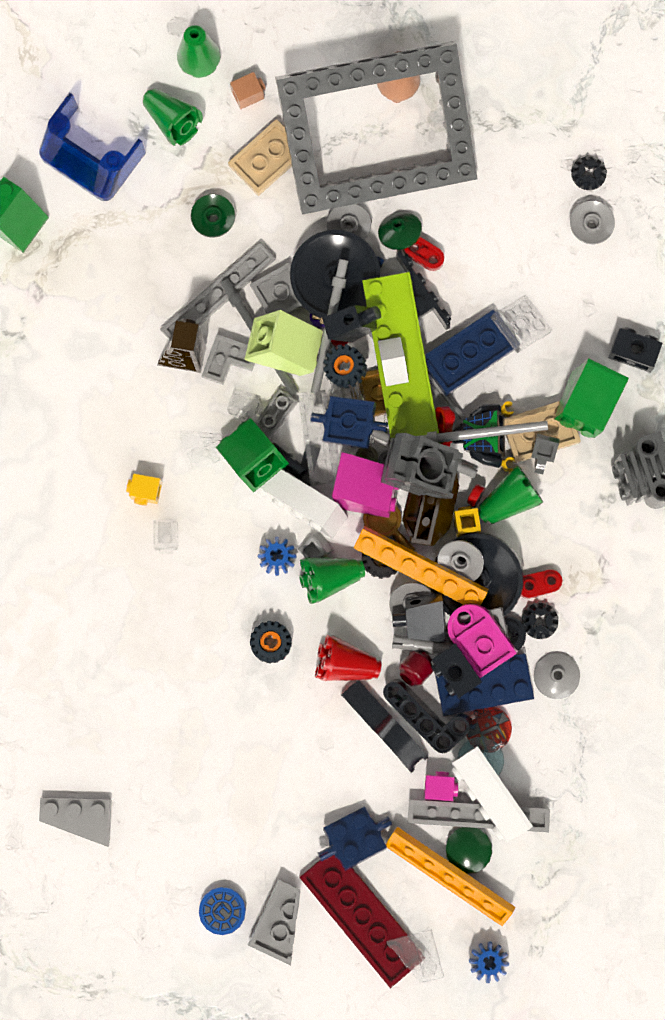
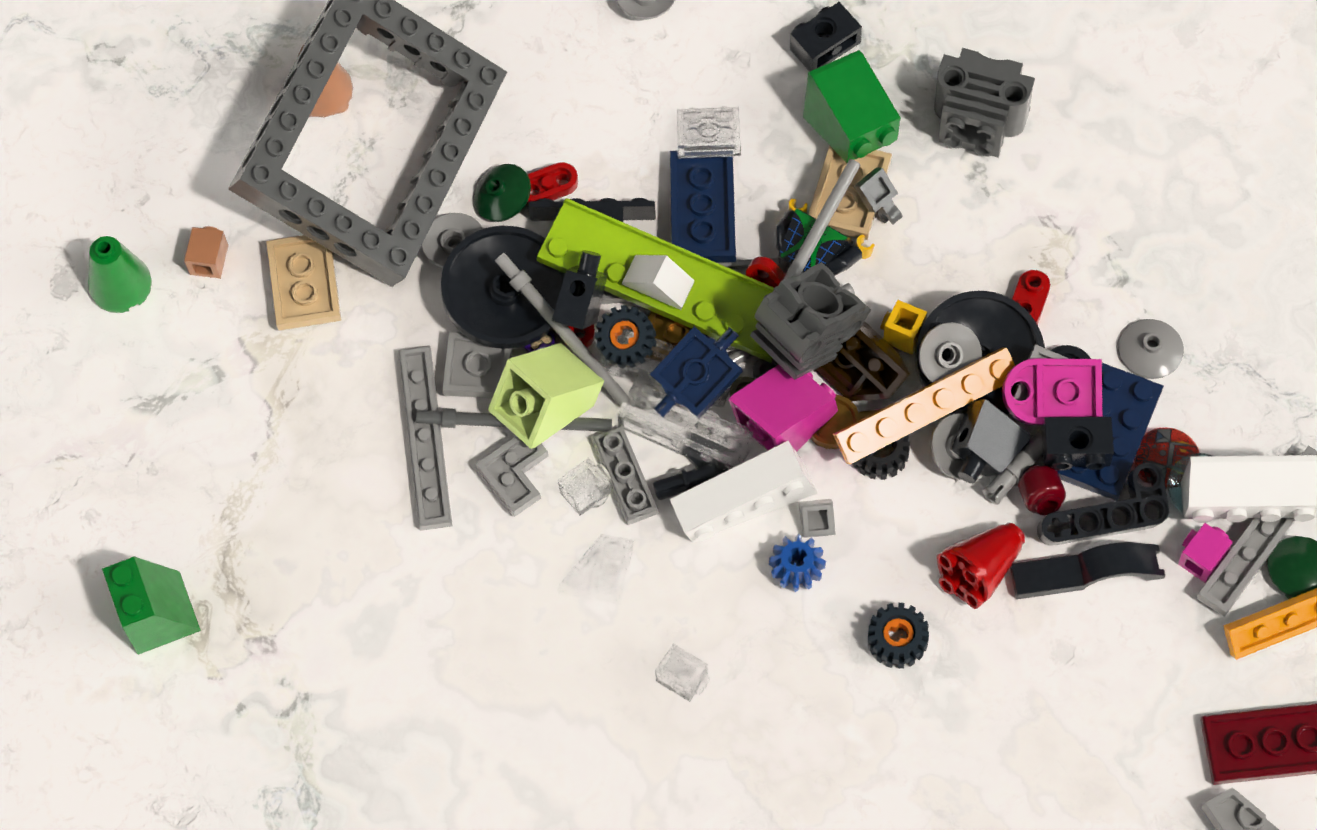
camera: 55 degrees left, 15 degrees down
clear blue windscreen [39,93,146,201] -> none
yellow brick [126,473,163,506] -> none
green cone [143,88,203,146] -> none
dark brown wedge [157,319,206,373] -> none
dark green dish [191,194,235,238] -> none
green slope [216,418,289,493] -> none
green cone [299,557,365,604] -> none
dark blue plate [317,806,392,871] -> none
red tile [467,484,486,507] -> none
green cone [478,465,543,524] -> none
black gear [522,603,559,639] -> none

